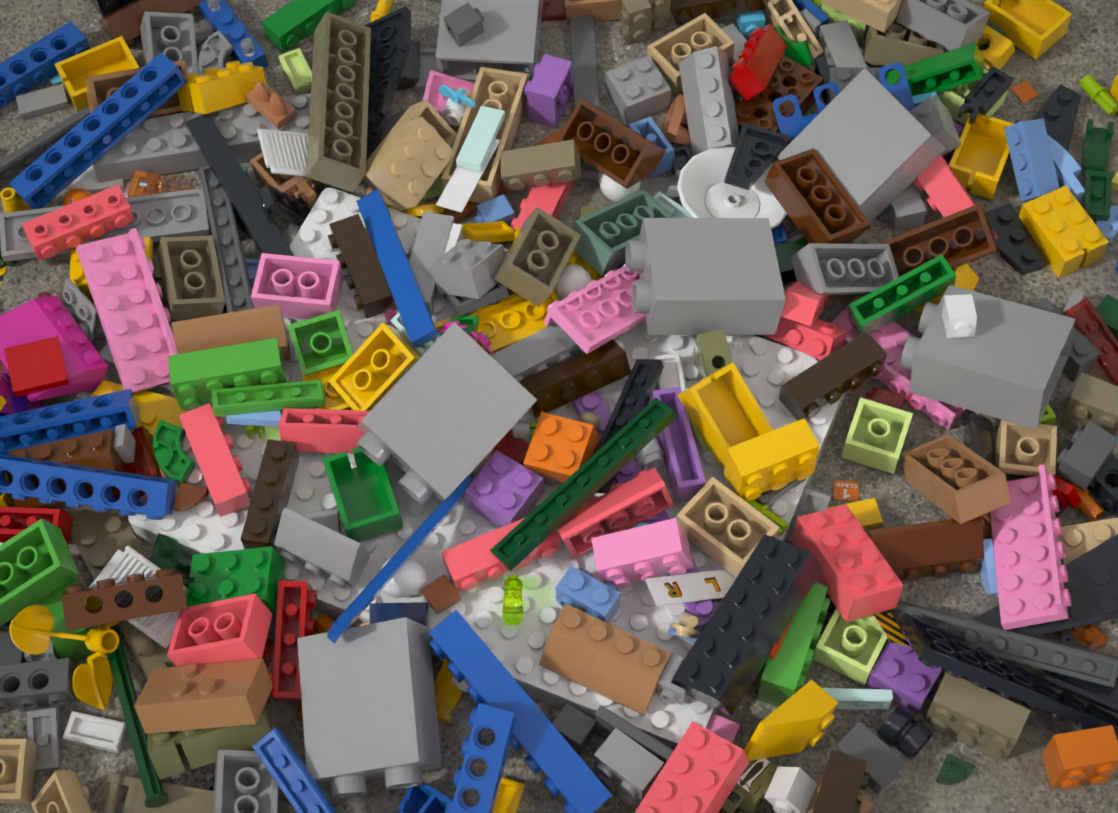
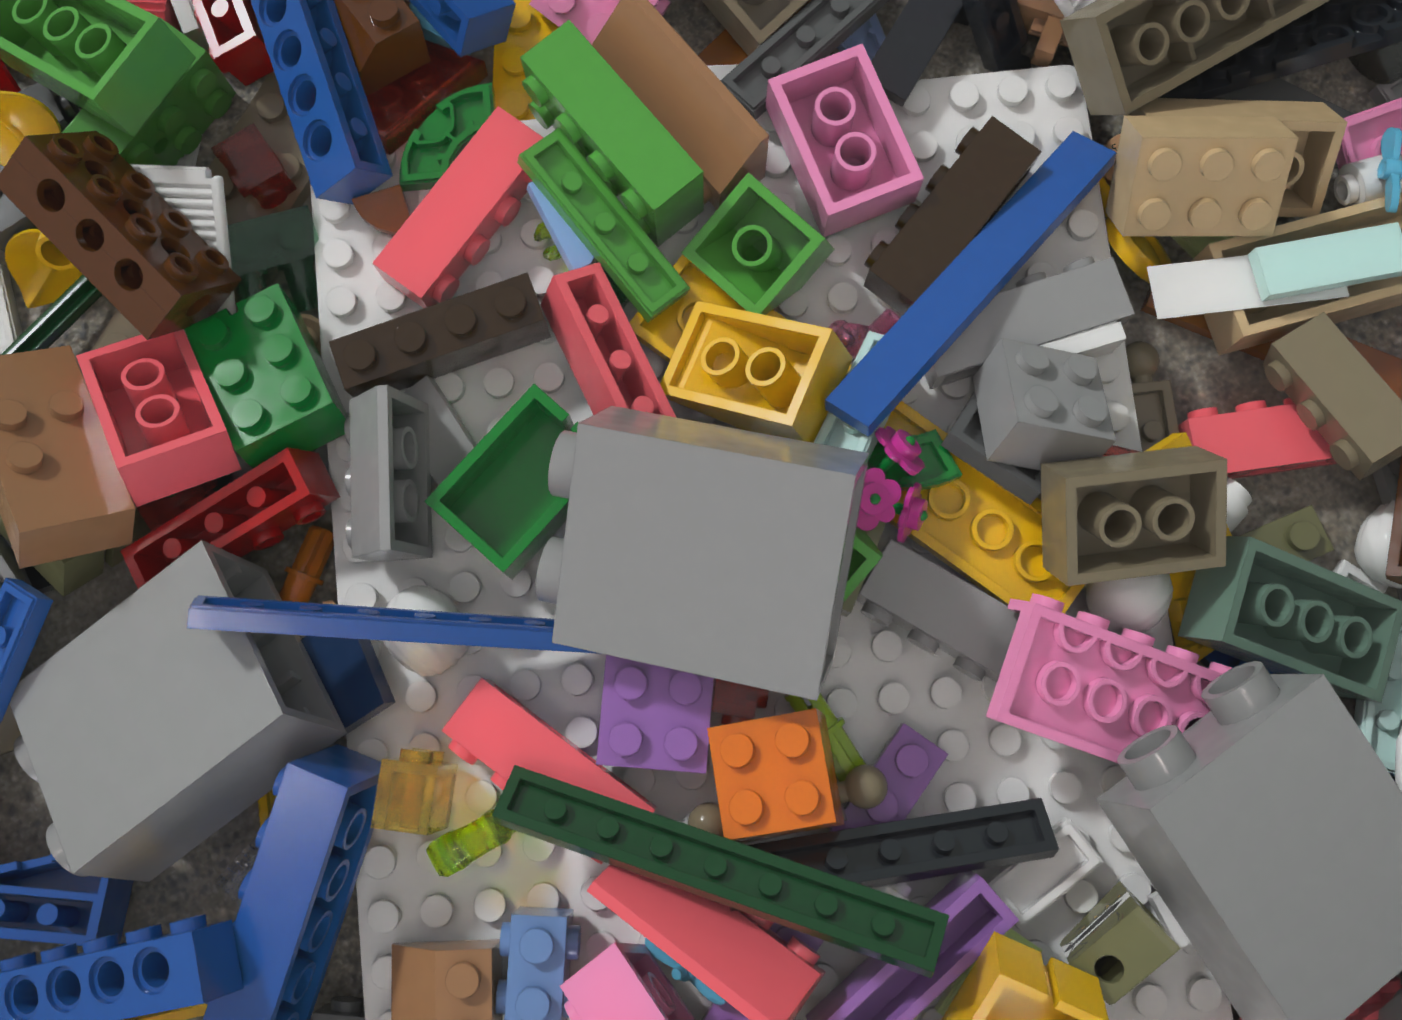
camera: 60 degrees right, 20 degrees up
light grey tile [113,424,136,464] -> none
dark orange tile [421,574,461,615] -> none
yellow tile [462,221,515,243] -> none
medium blue brick [474,194,515,227] -> none
dark brown brick [518,339,631,418] -> none
none -> clear red brick [211,123,297,209]
none -> clear yellow brick [371,748,458,835]

